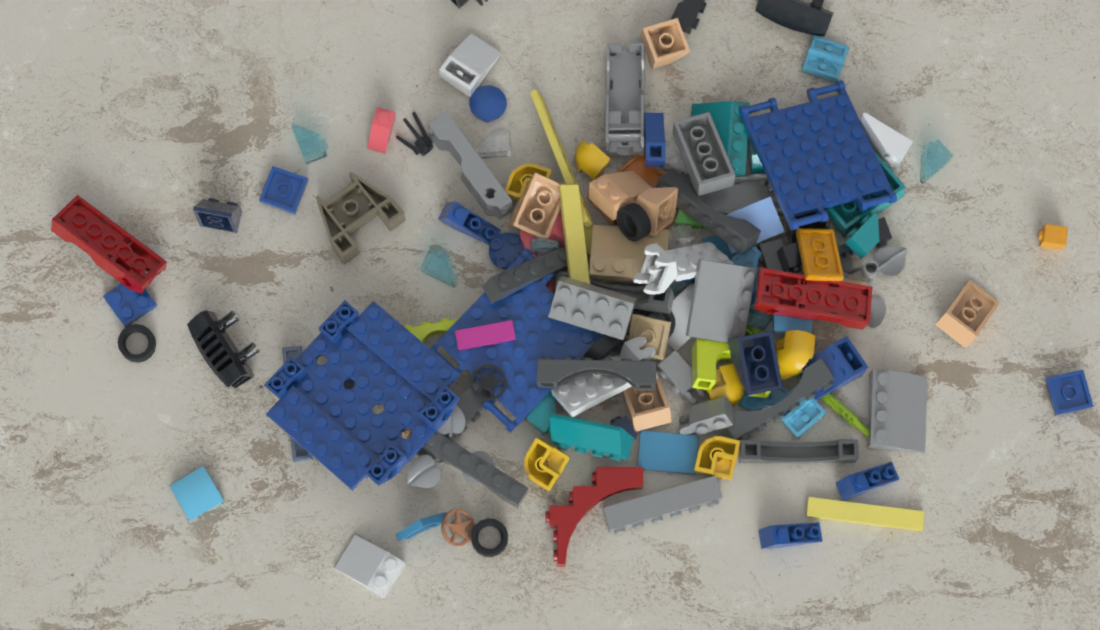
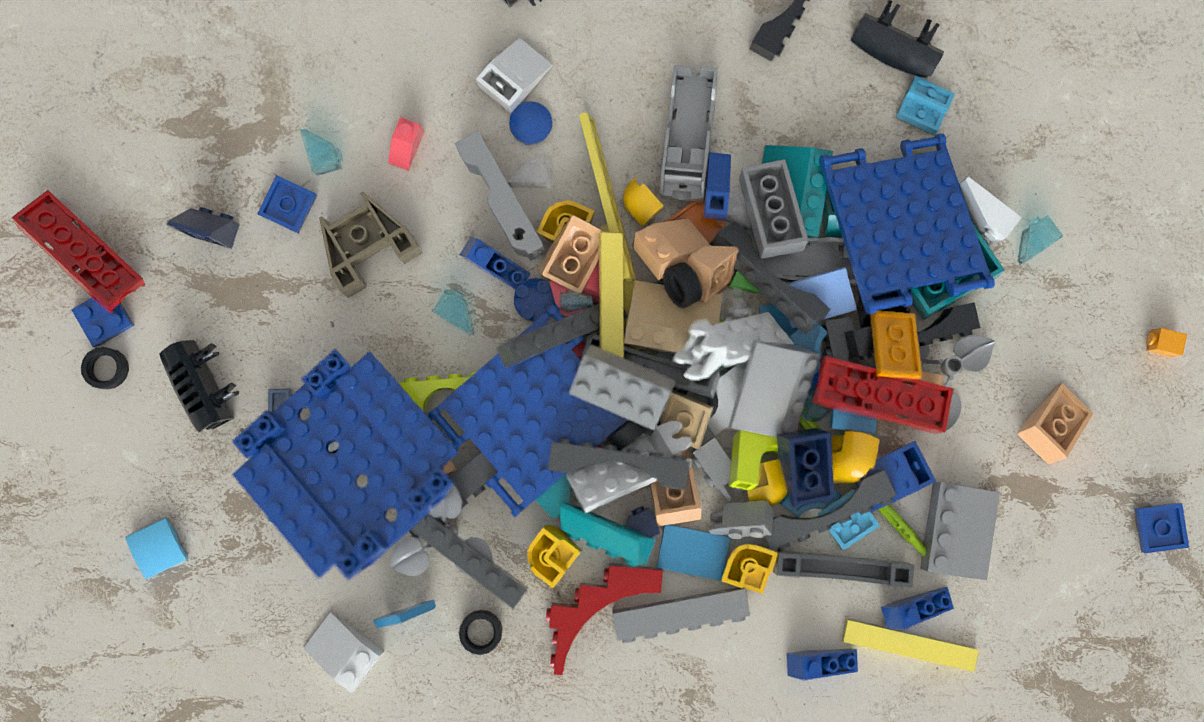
camera: 10 degrees right, 10 degrees up
black plant [396,112,434,156] -> none
nougat wheel [441,509,474,546] -> none
dark pink tile [455,320,516,351] -> none
black wheel [470,364,507,401] -> none
light nougat slope [640,18,690,70] -> none
teal slope [845,213,879,259] -> none

